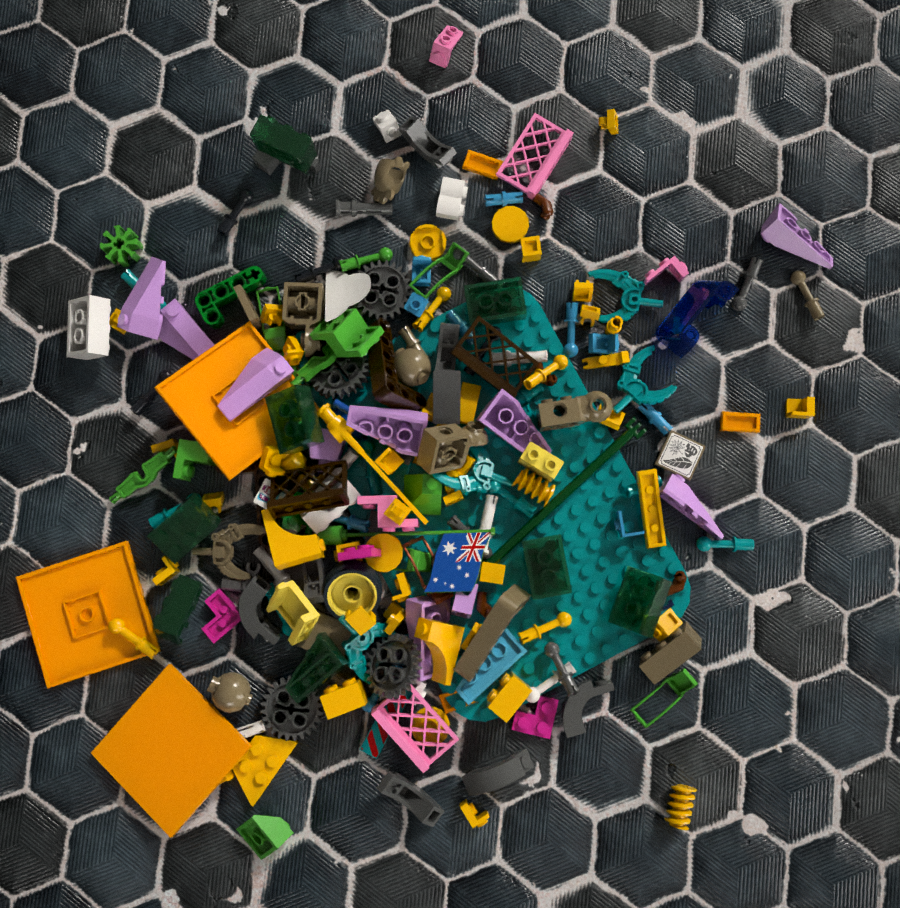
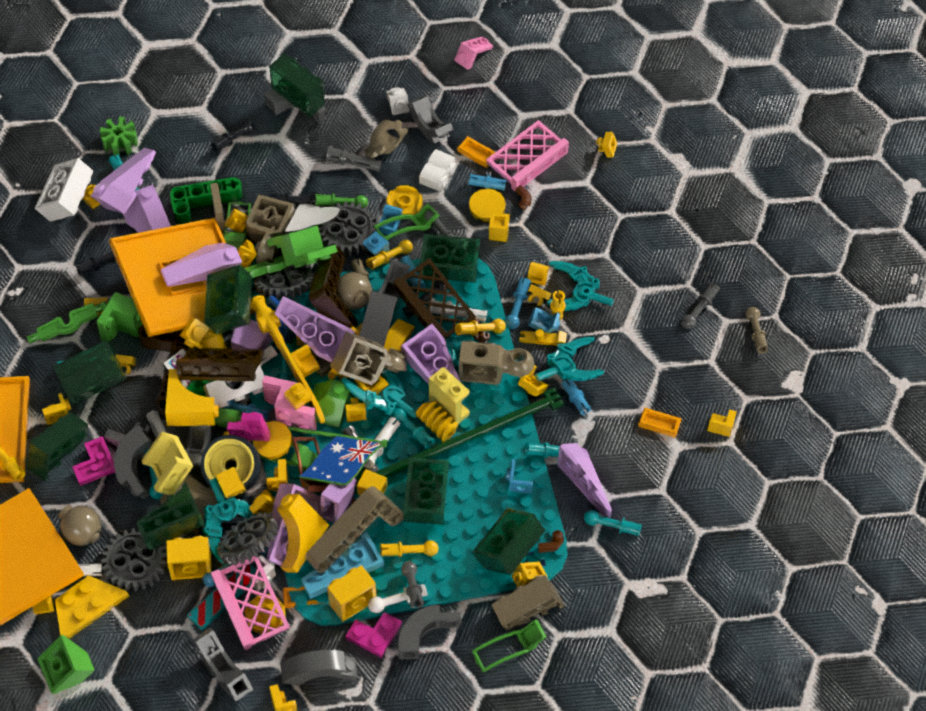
camera: 10 degrees right, 25 degrees down
dark tan bar [192,523,267,580] -> none
yellow tile [636,468,667,549] -> none
bright pink bracket [643,256,689,285] -> none
tile [654,430,706,481] -> none
clear blue windscreen [655,280,739,358] -> none
lavender wedge [761,203,833,269] -> none

